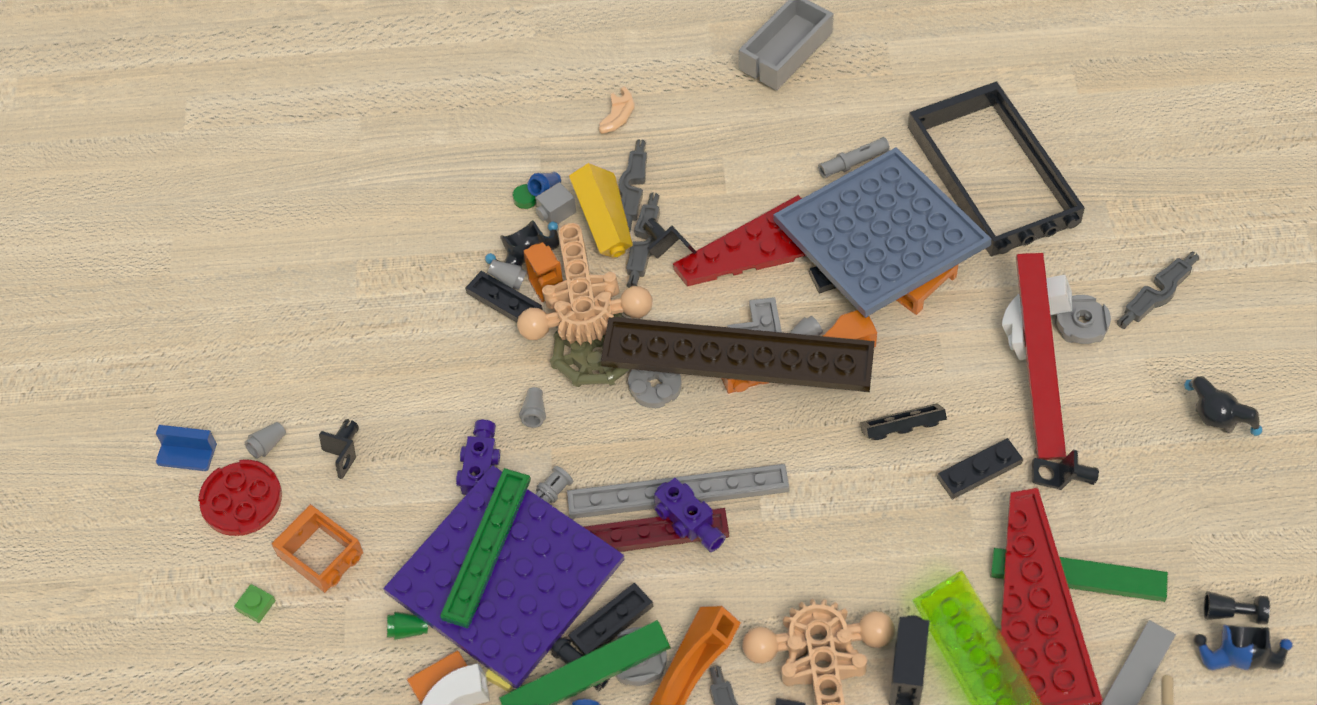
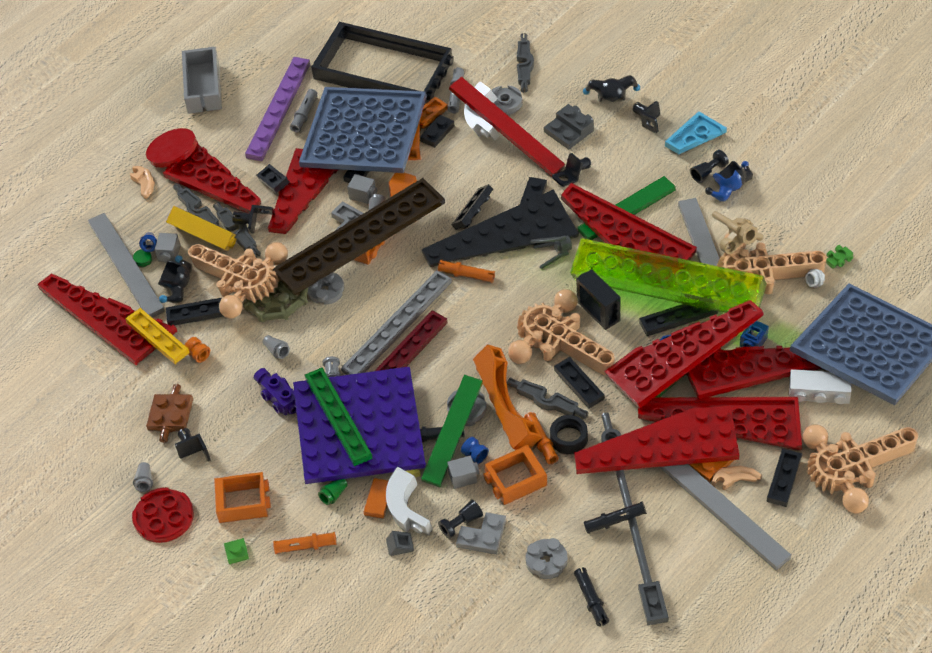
camera: 45 degrees left, 5 degrees down
blue panel [156,425,217,471] -> none
light grey cone [487,259,527,290] -> none
orange window [523,242,563,302] -> none
black plate [568,582,654,656] -> none
dark purple brick [654,478,726,552] -> none
none -> red wing [37,273,178,365]
none -> light grey tile [88,213,165,317]
none -> yellow plate [126,308,189,364]
none -> red tile [146,128,197,168]
none -> dark orange plate [146,384,193,443]
none -> red wing [163,140,261,213]
none -> orange wheel [185,337,211,363]
none -> medium lavender plate [245,57,310,161]
none -> black plate [256,164,290,194]
none -> orange pin [273,532,337,554]
none -> light grey brick [347,174,377,204]
none -> orange plate [420,97,448,128]
none -> black plate [420,115,455,148]
none -> black wing [422,189,579,267]
none -> orange pin [438,260,495,283]
none -> light grey pin [448,67,464,114]
none -> dark grey plant [531,235,572,269]
none -> dark grey plate [544,104,594,150]
none -> black bracket [633,101,660,133]
none -> medium azure wing [665,112,727,154]

